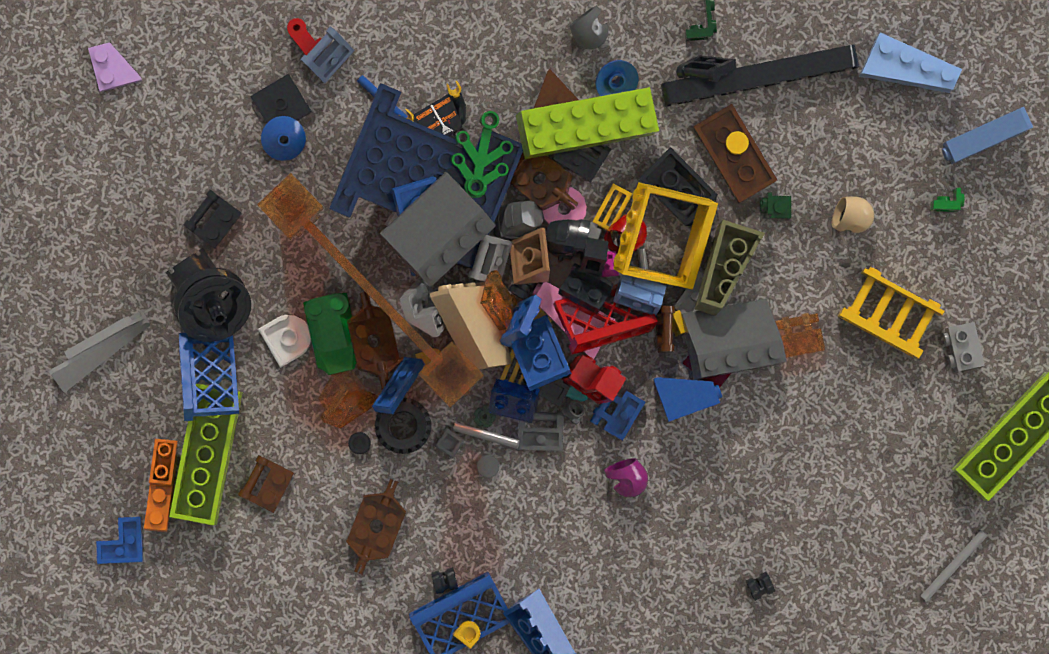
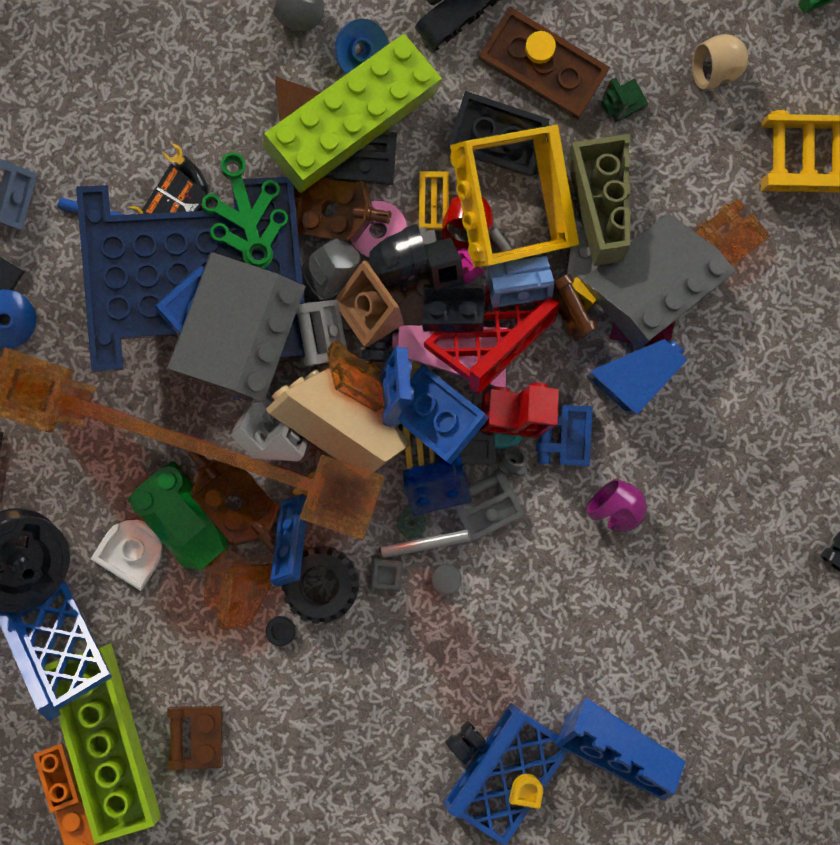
camera: 20 degrees left, 0 degrees up
reddish brown plate [346,479,406,575] -> none

